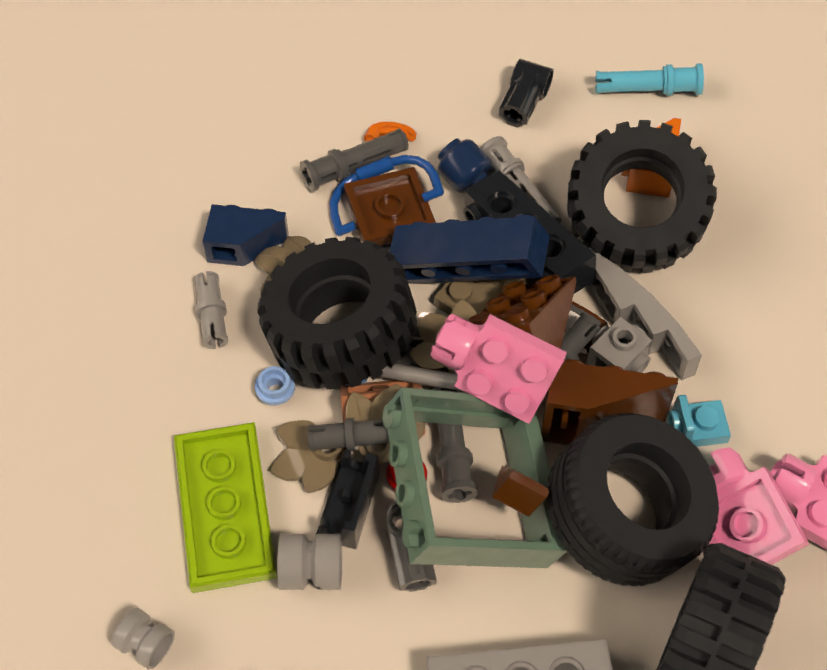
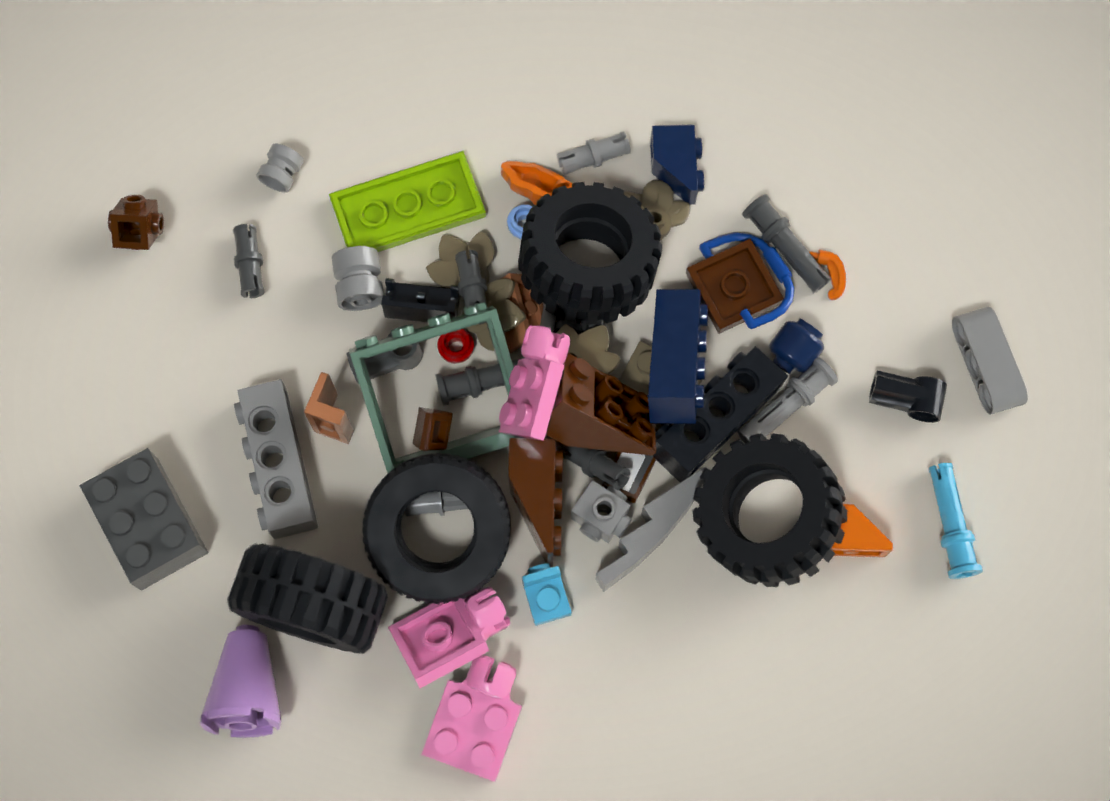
camera: 80 degrees right, 15 degrees up
none -> nougat panel [304,372,354,444]
none -> orange arm [501,161,572,205]
none -> light grey beam [952,307,1028,415]

